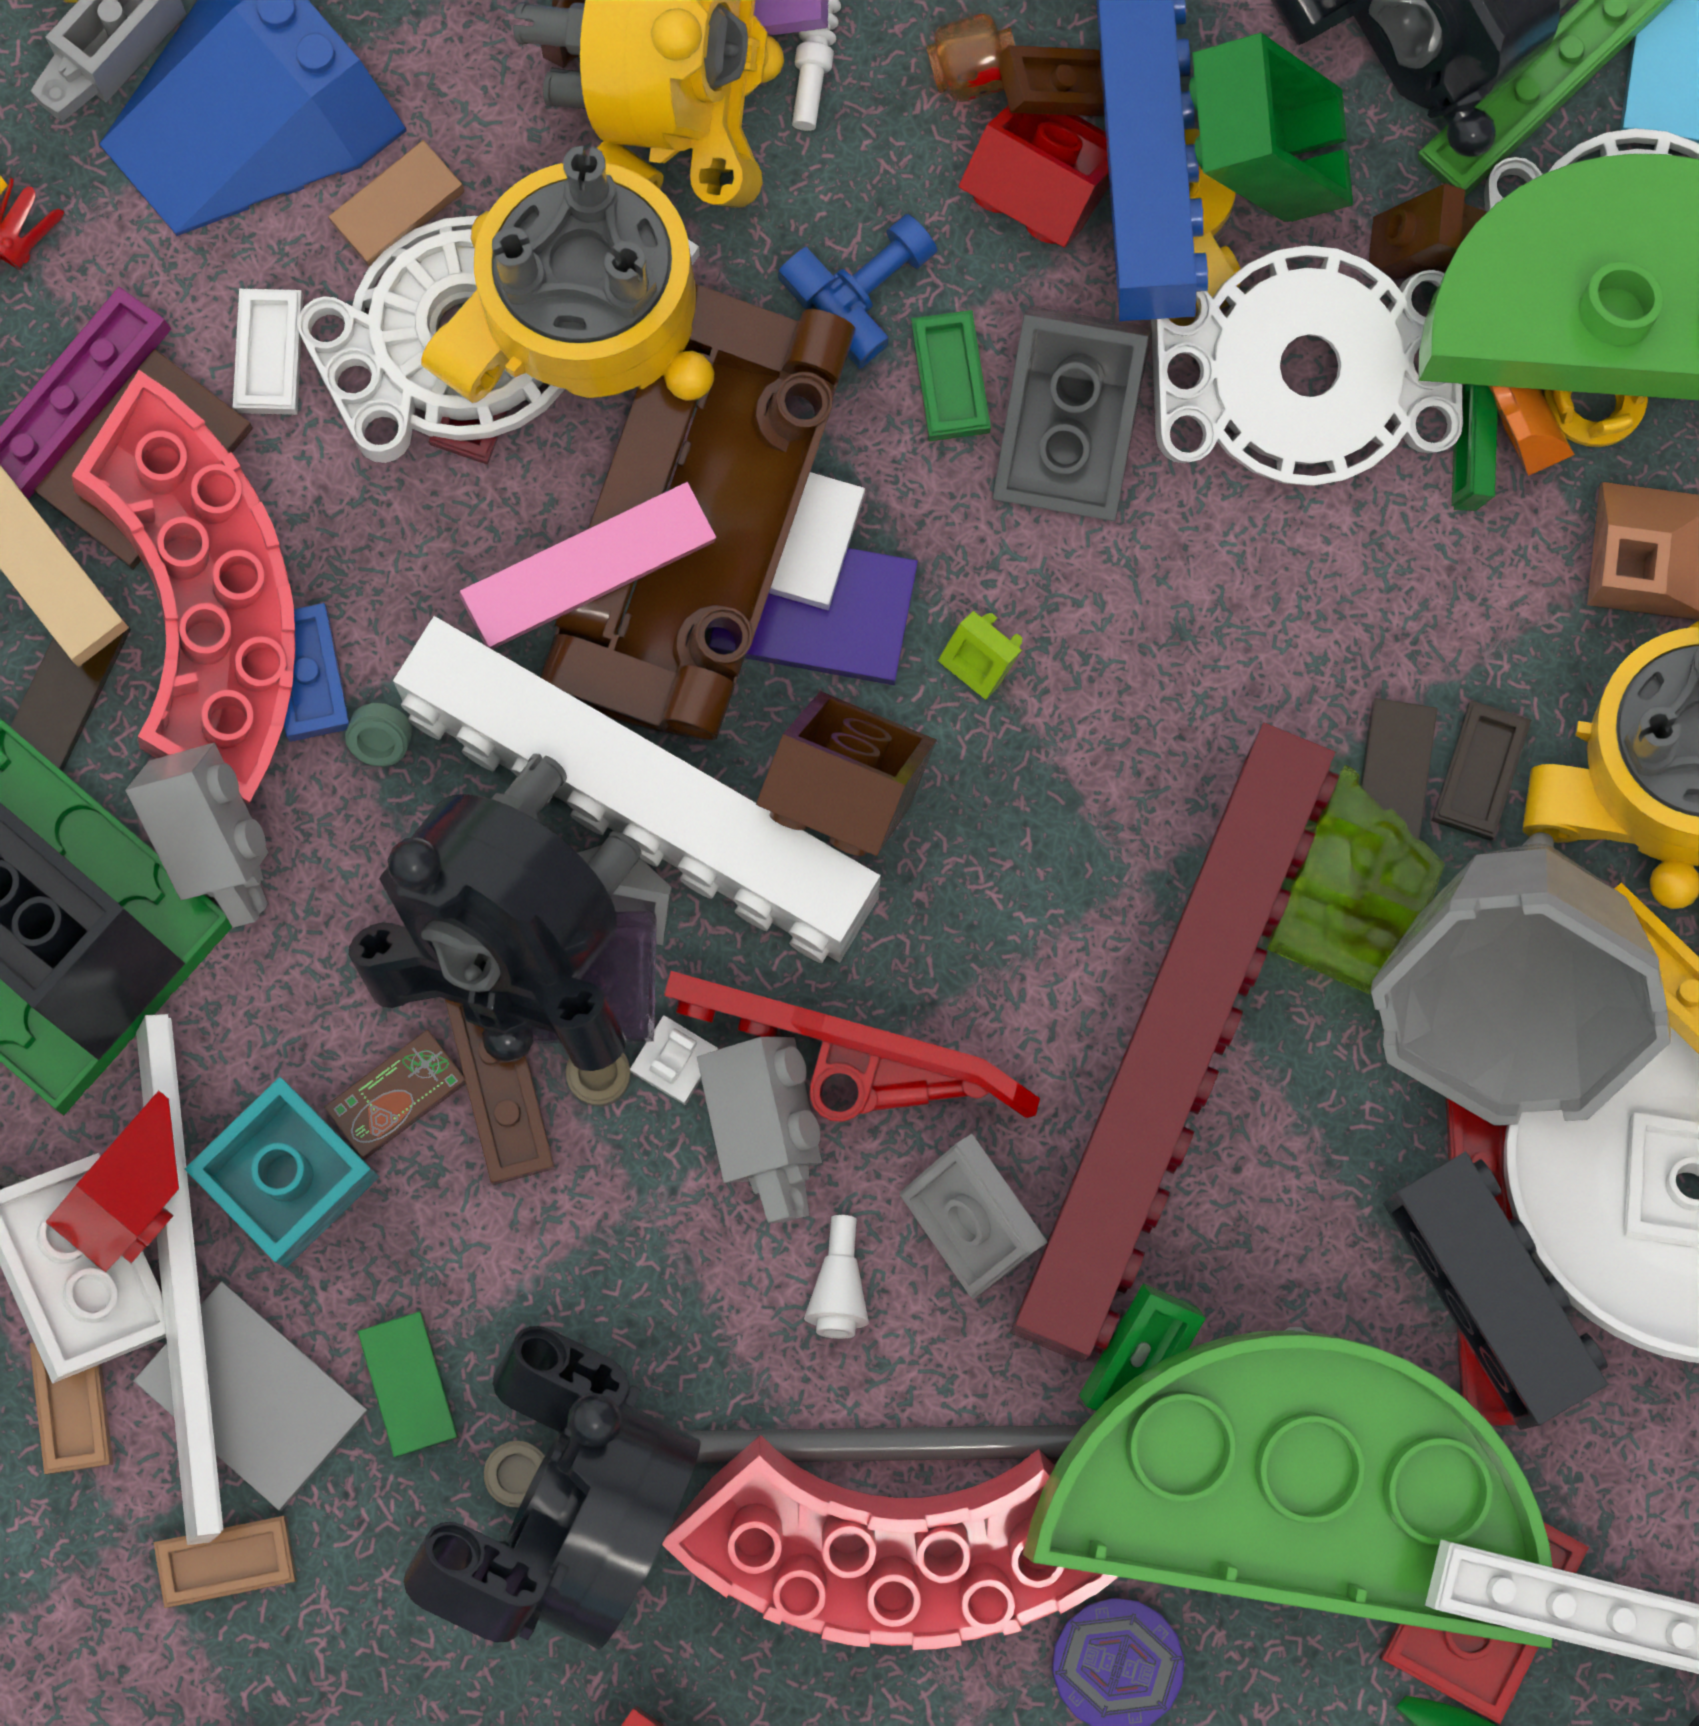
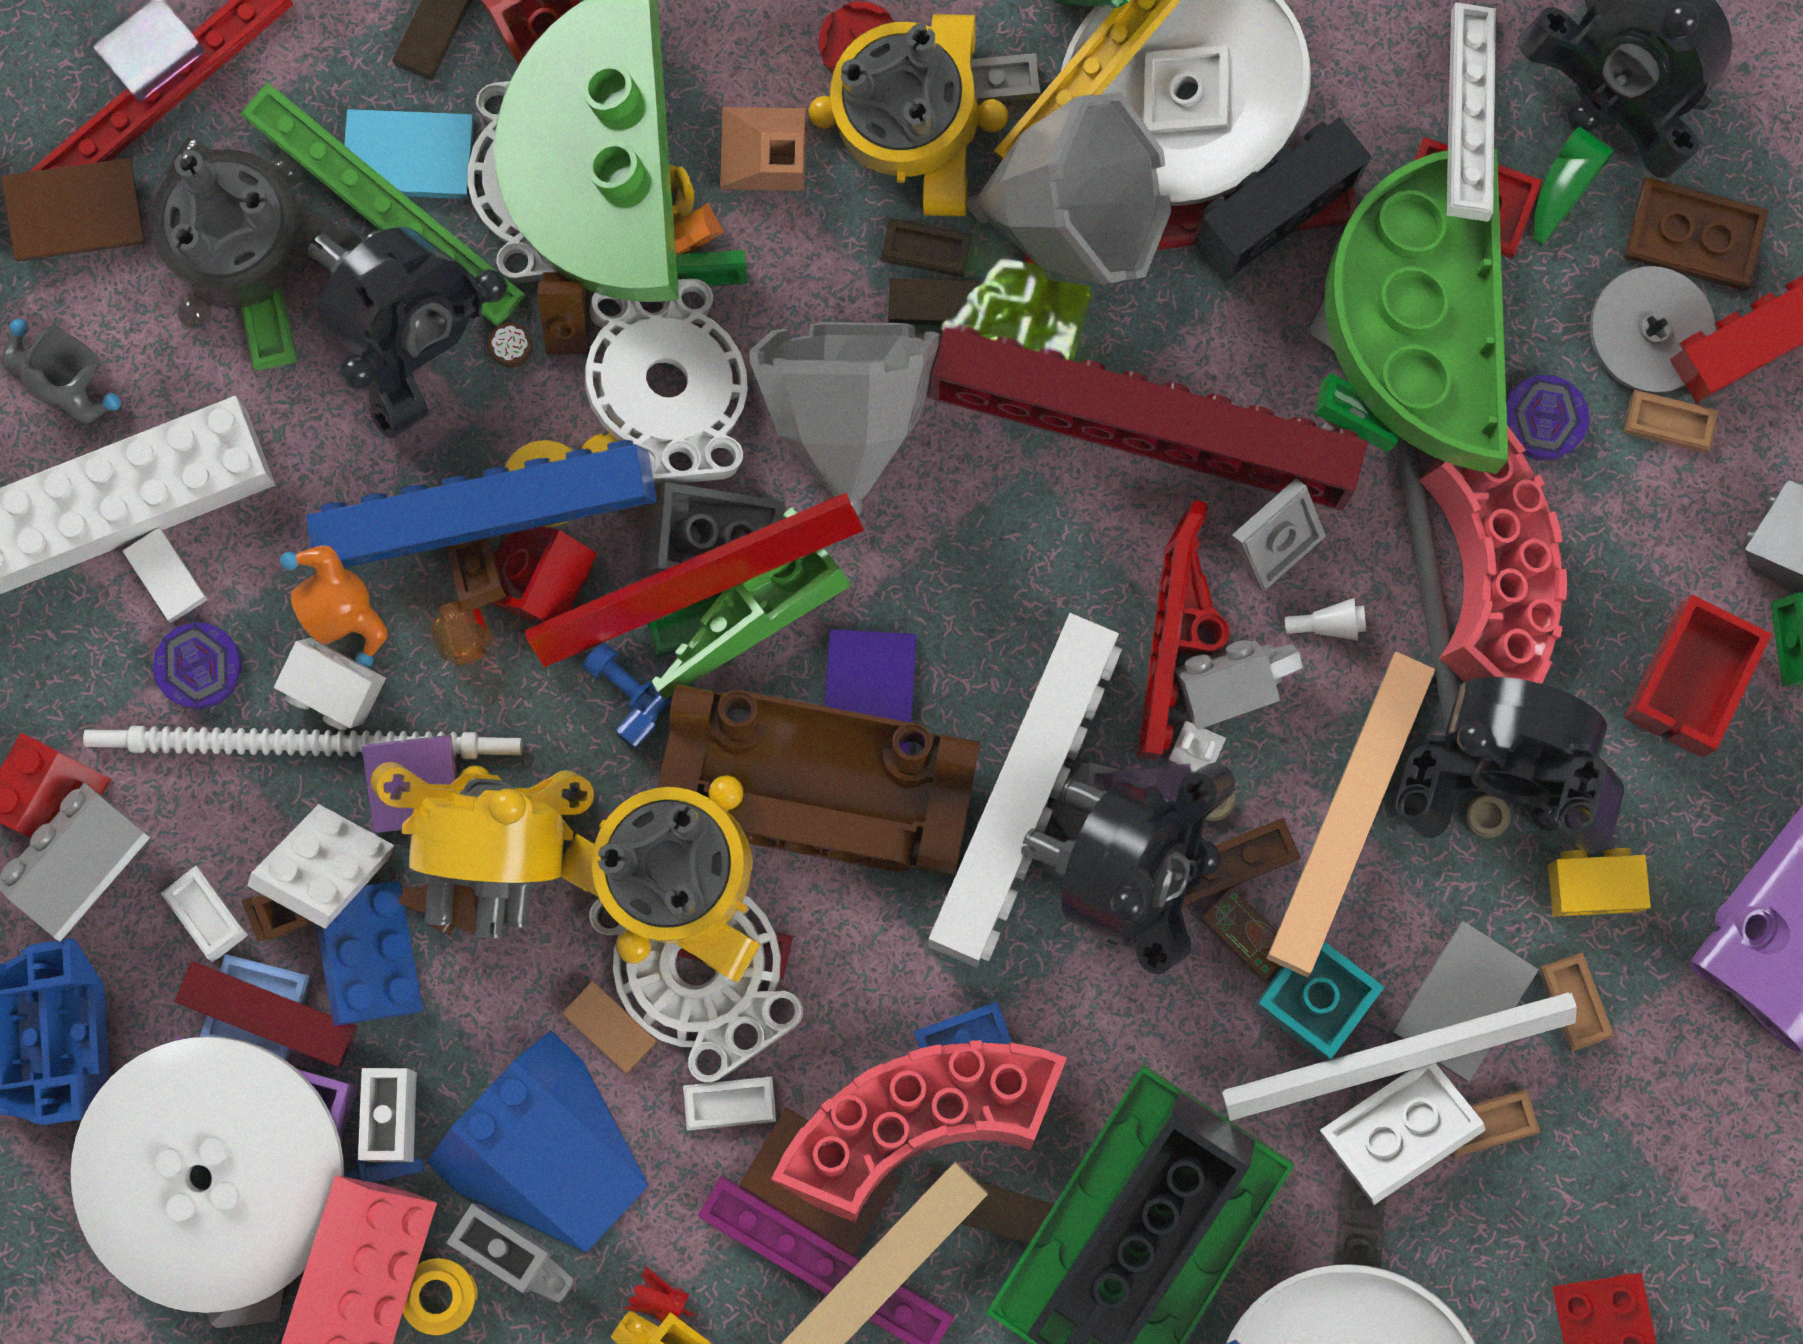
camera: 95 degrees left, 0 degrees up
red slope [46,1090,179,1272] -> none
light grey hinge [125,742,269,928] -> none
sand green tile [345,703,413,767] -> none
green tile [357,1311,459,1458] -> none
bright pink tile [459,482,716,650] -> none
reddish brown brick [756,691,937,856] -> none
white tile [769,472,865,611] -> none
lime tile [937,611,1023,700] -> none
green piece [1189,32,1353,222] -> none
none -> tile [488,322,533,368]
none -> red tile [525,492,864,668]
none -> bright green wedge [652,507,851,699]
none -> light grey piece [749,322,940,515]
none -> light nougat tile [1266,651,1436,978]
none -> yellow brick [1548,848,1651,917]

